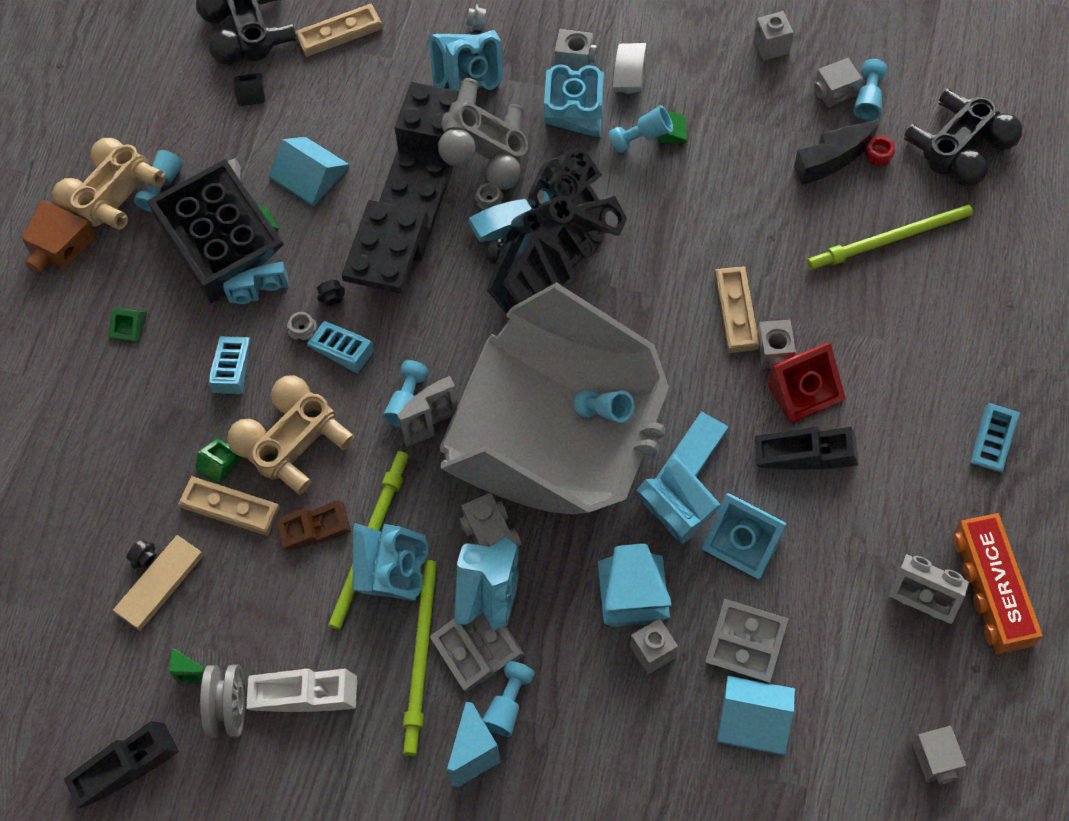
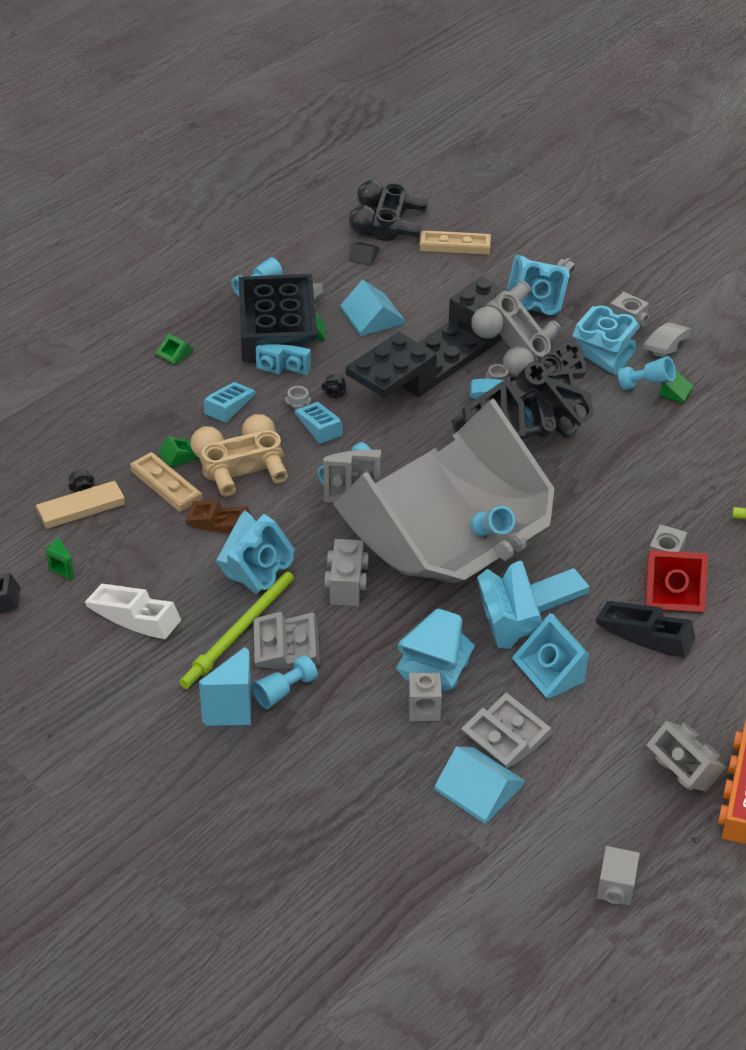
camera: 25 degrees right, 20 degrees down
dark orange torso [22,200,97,273] -> none
tan piece [52,138,166,230] -> none
light grey wheel [200,664,246,738] -> none
lime bar [328,451,409,630] -> none
medium azure piece [454,537,519,631] -> none
tan tile [715,266,759,353] -> none

